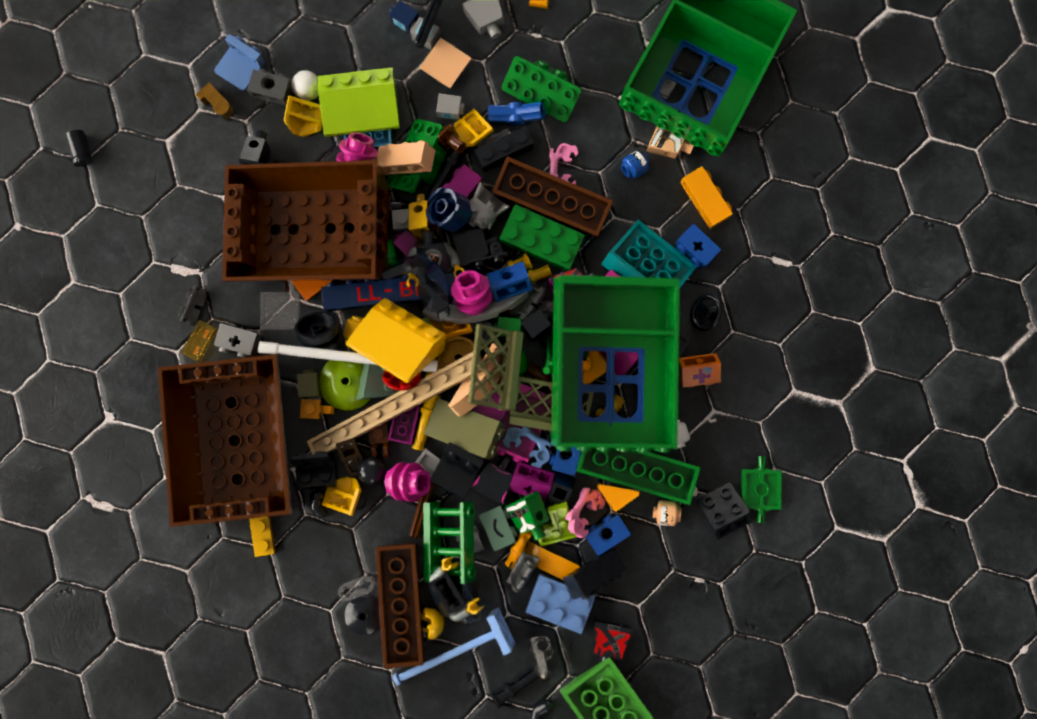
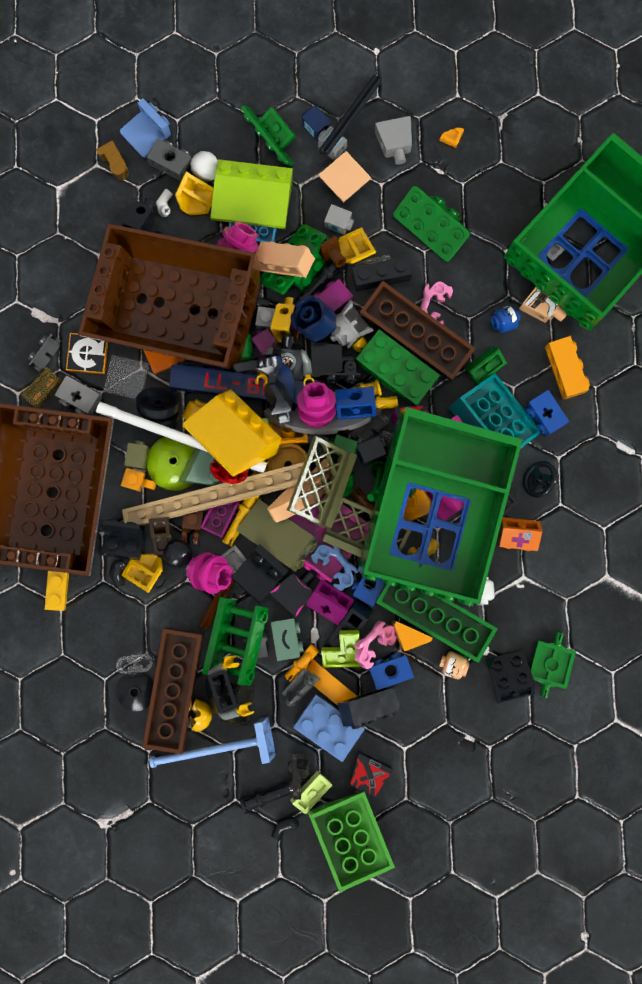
camera: 10 degrees right, 0 degrees up
blue piece [488,102,546,126] -> none
green torso [504,491,549,541] -> none
none -> tile [66,333,108,375]
none -> white arm [156,189,173,217]
none -> green bracket [241,105,296,166]
none -> yellowish green plate [290,771,332,814]
none -> yellow hinge [351,336,367,352]
none -> green slope [464,346,507,385]

